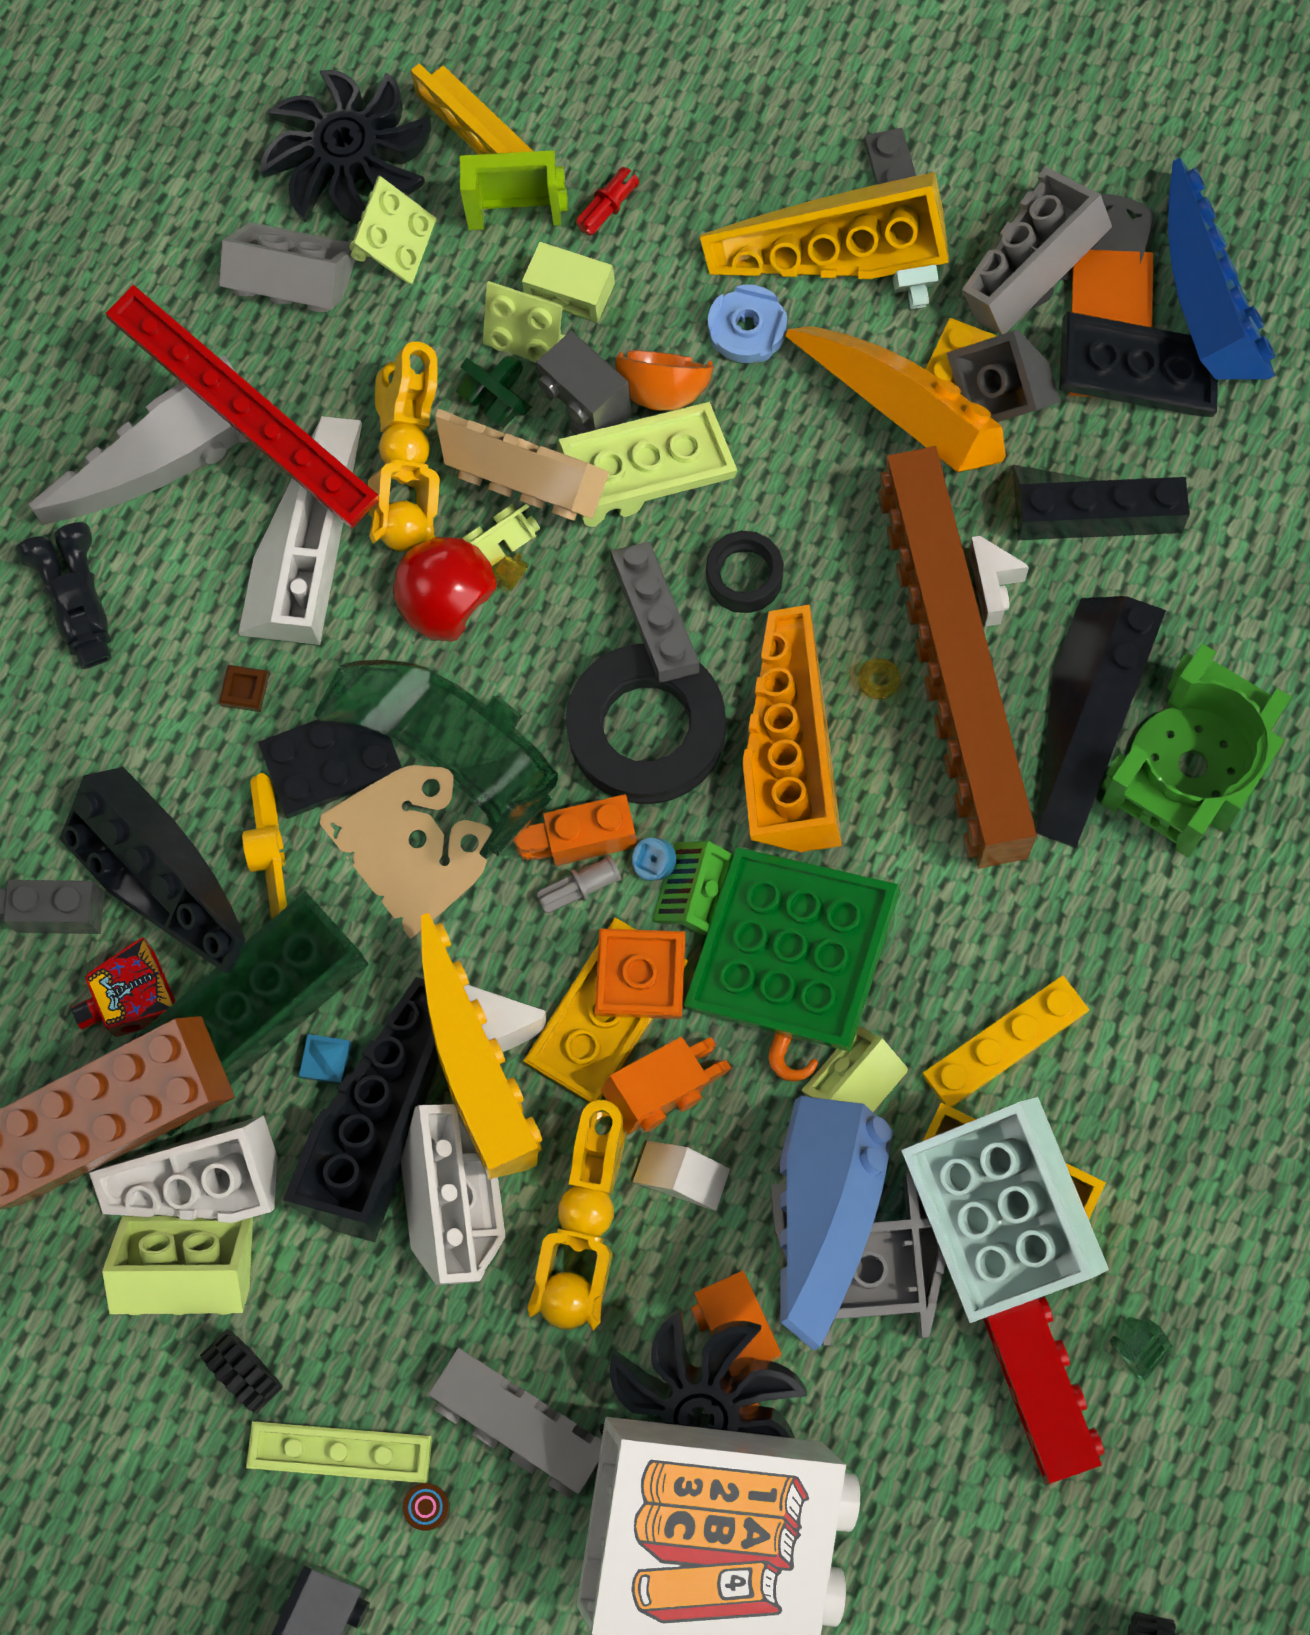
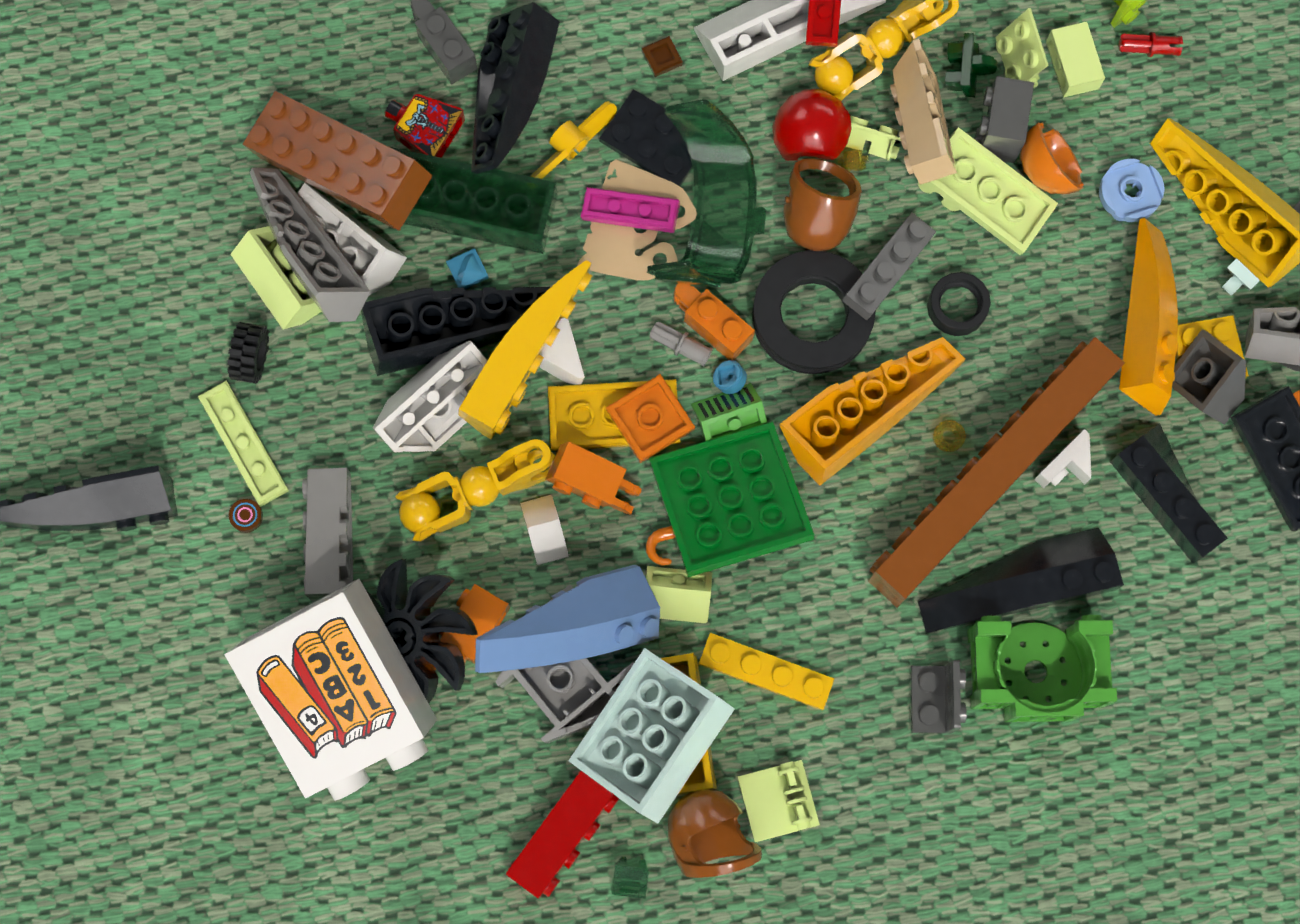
camera: 45 degrees right, 5 degrees up
none -> light grey wedge [250,168,371,322]
none -> dark pink tile [581,187,680,233]
none -> dark orange piece [668,789,762,878]
none -> yellowish green hinge [737,760,820,842]
none -> dark orange piece [783,159,862,251]
none -> dark grey bracket [910,660,966,734]

